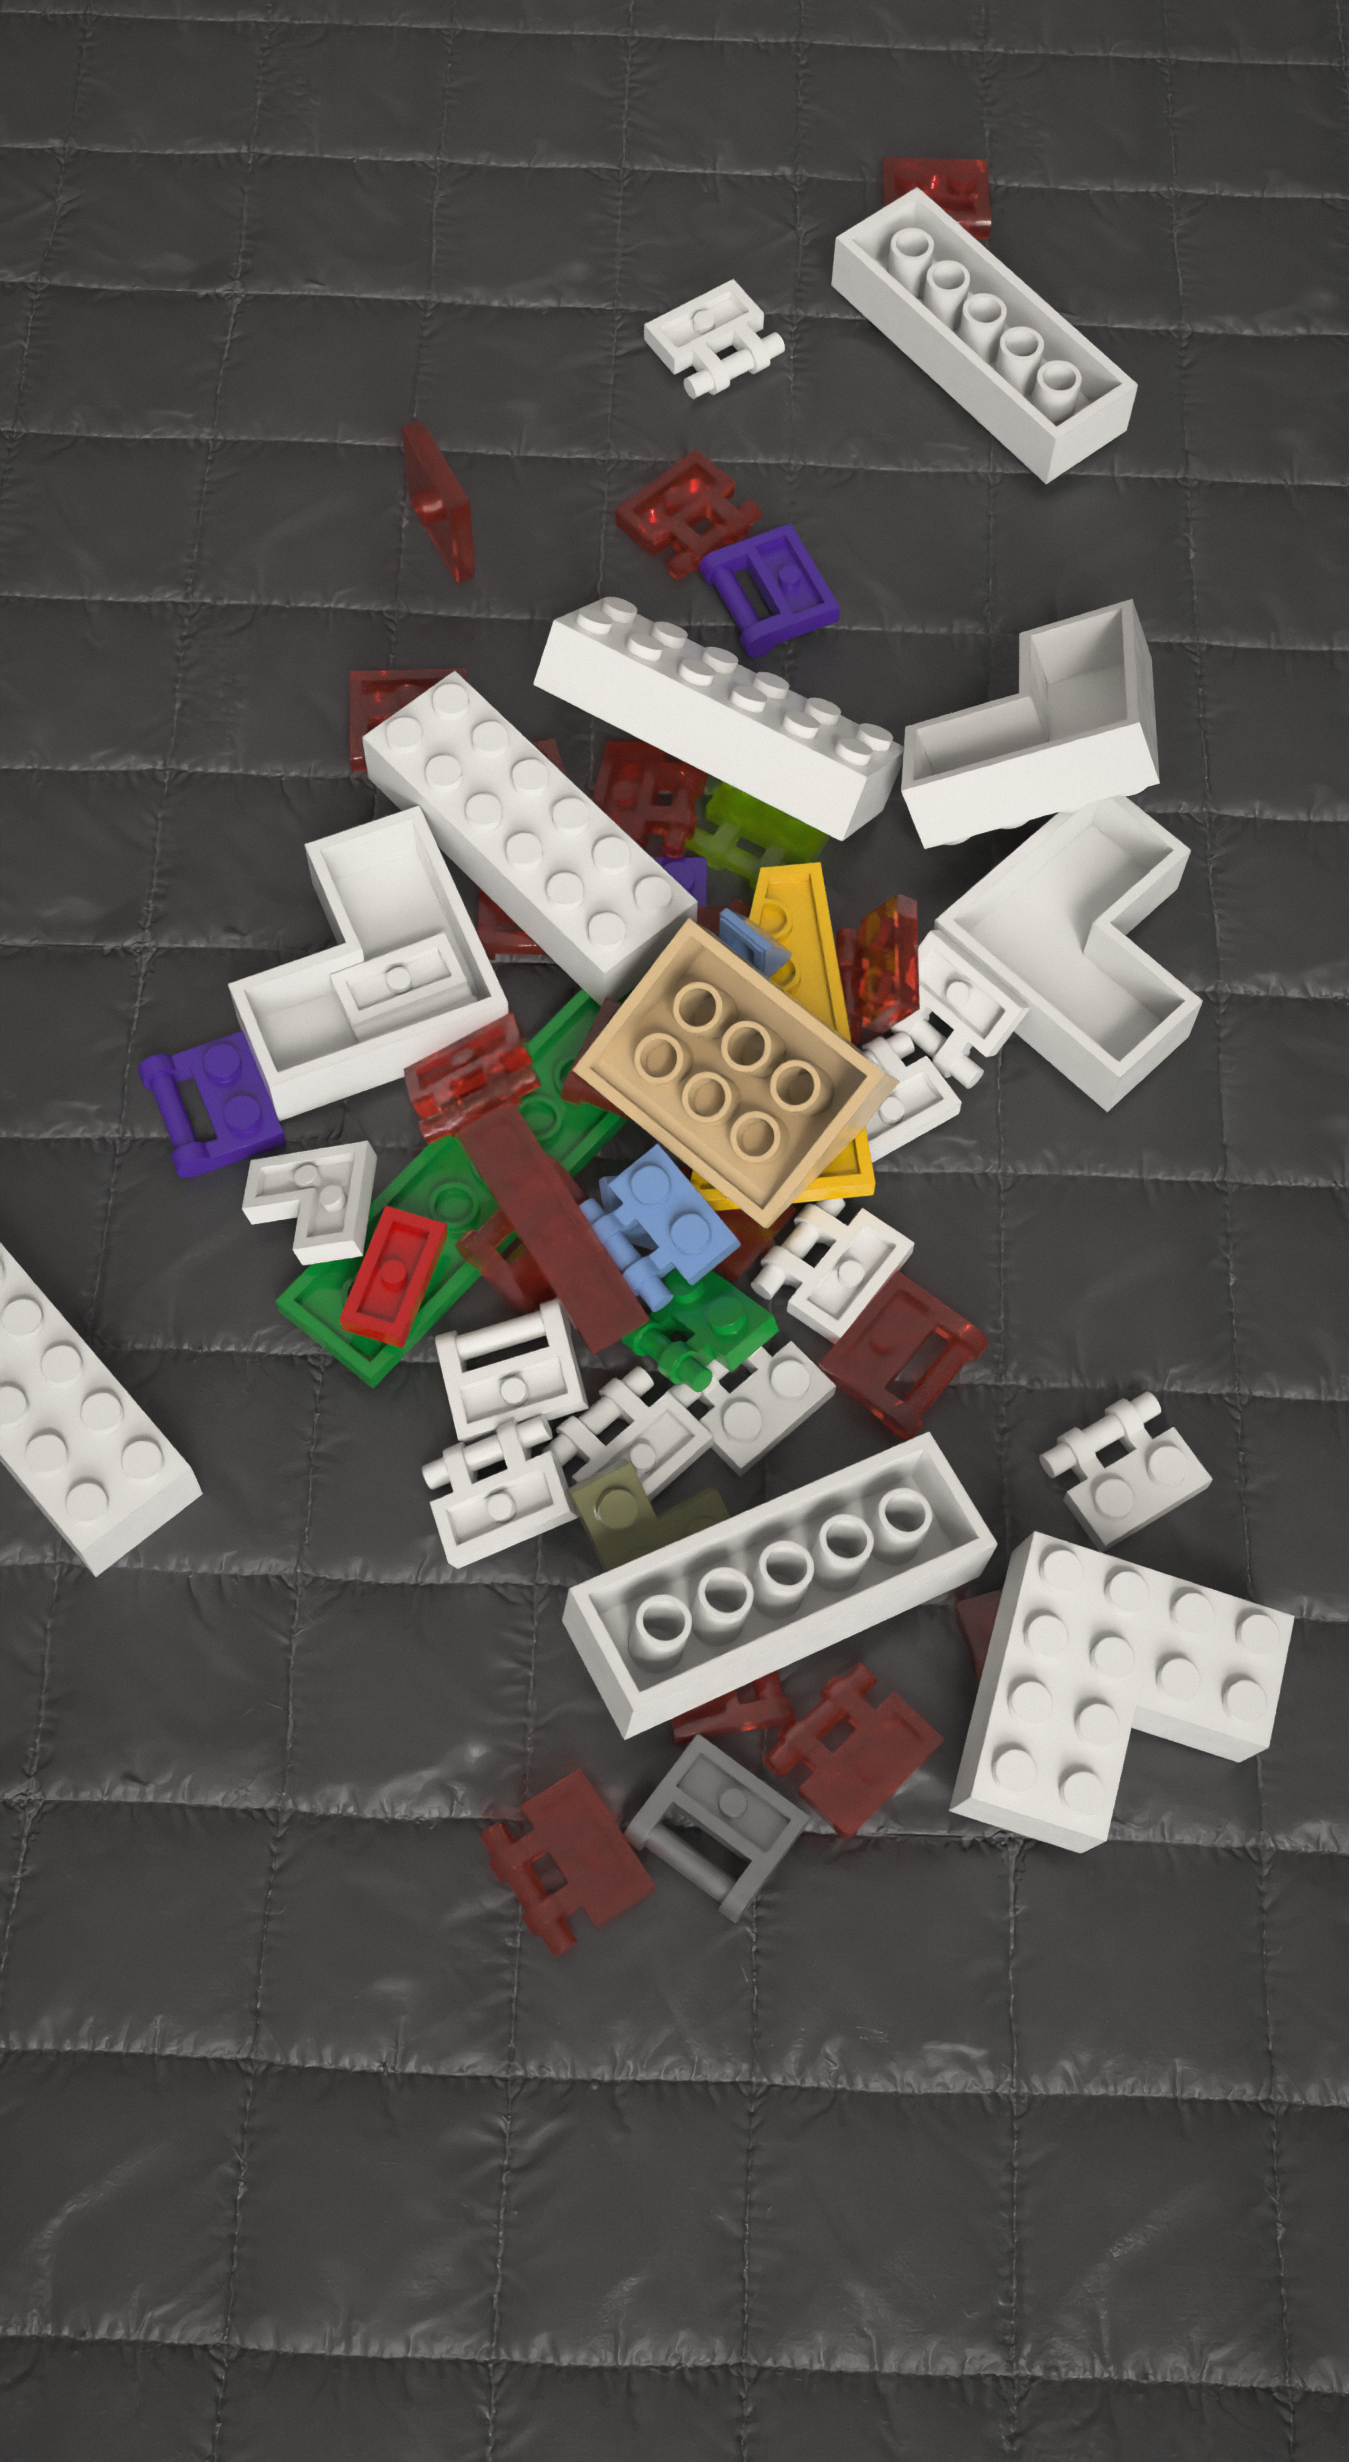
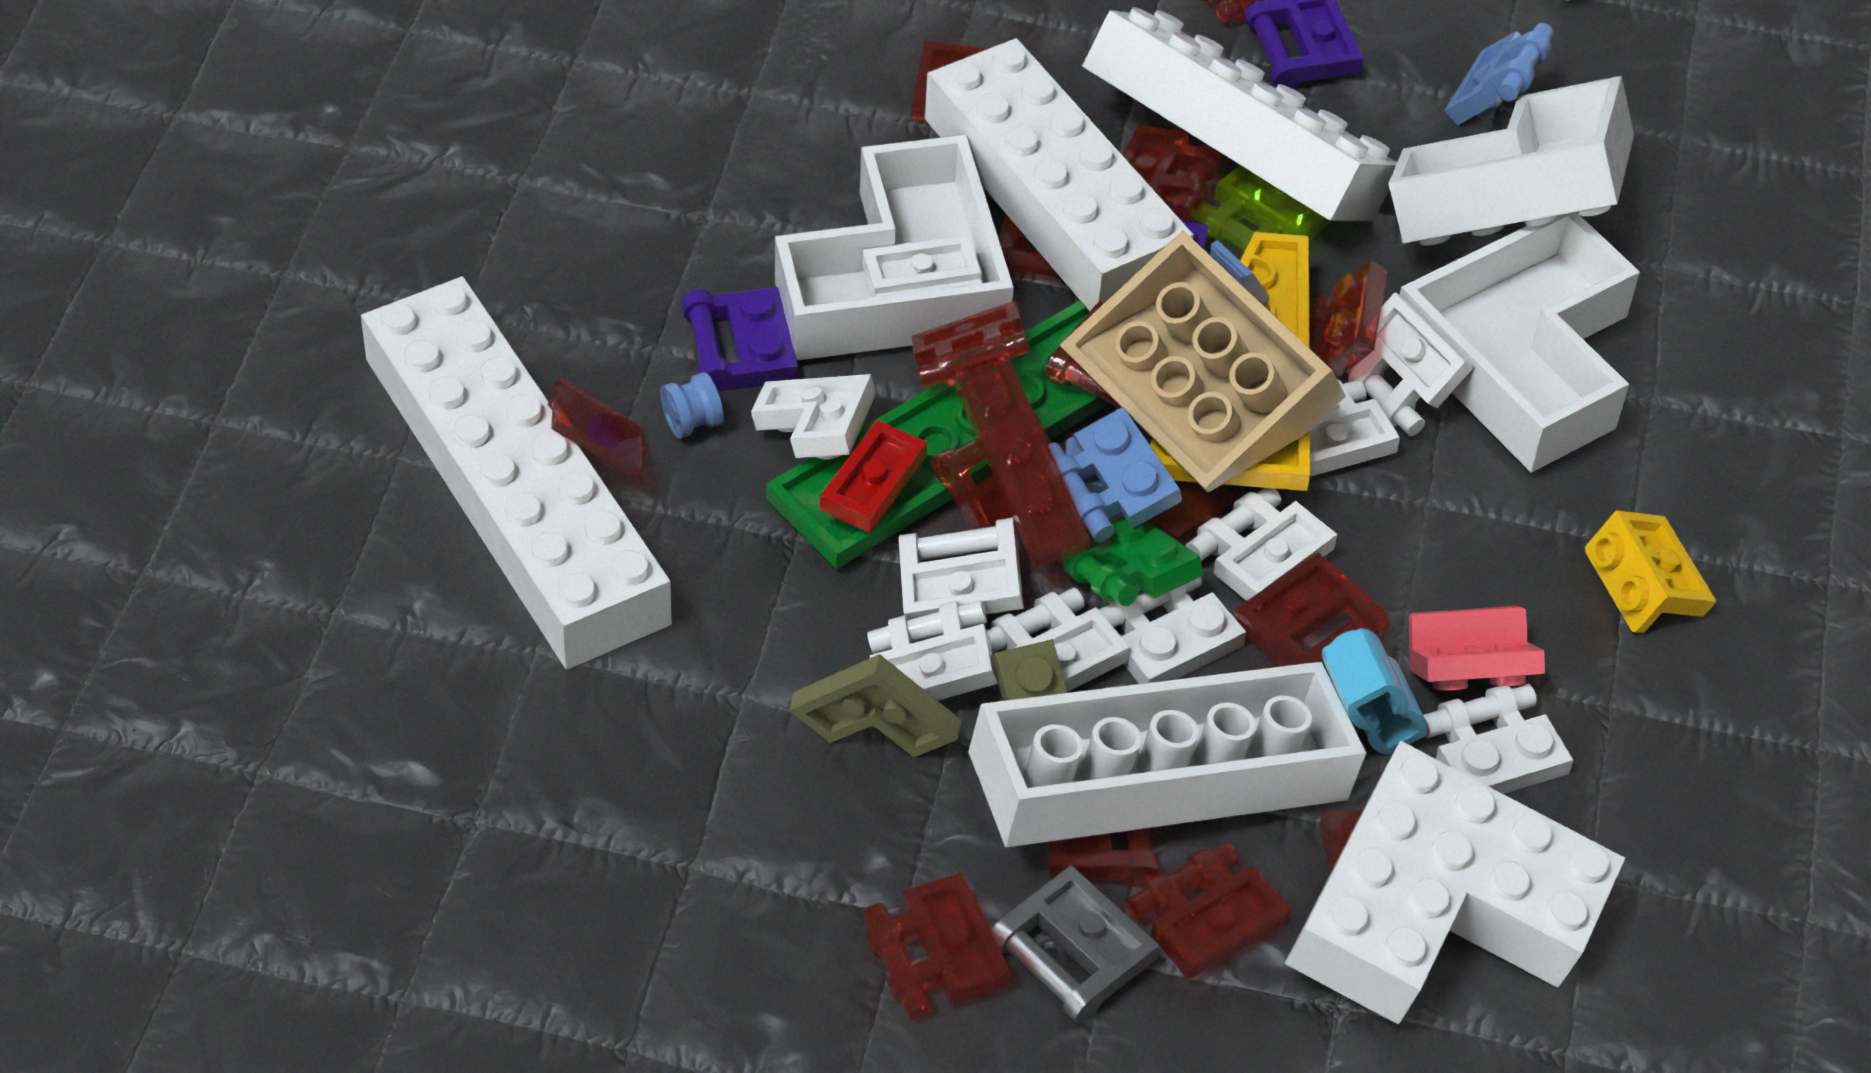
camera: 10 degrees right, 15 degrees down
none -> clear red piece [547,377,647,479]
none -> medium blue wheel [660,372,724,439]
none -> olive plate [789,654,962,757]
none -> medium azure brick [1322,628,1428,755]
none -> coral bracket [1408,606,1545,690]
none -> medium blue plate [1444,23,1554,126]
none -> yellow bracket [1585,510,1717,633]

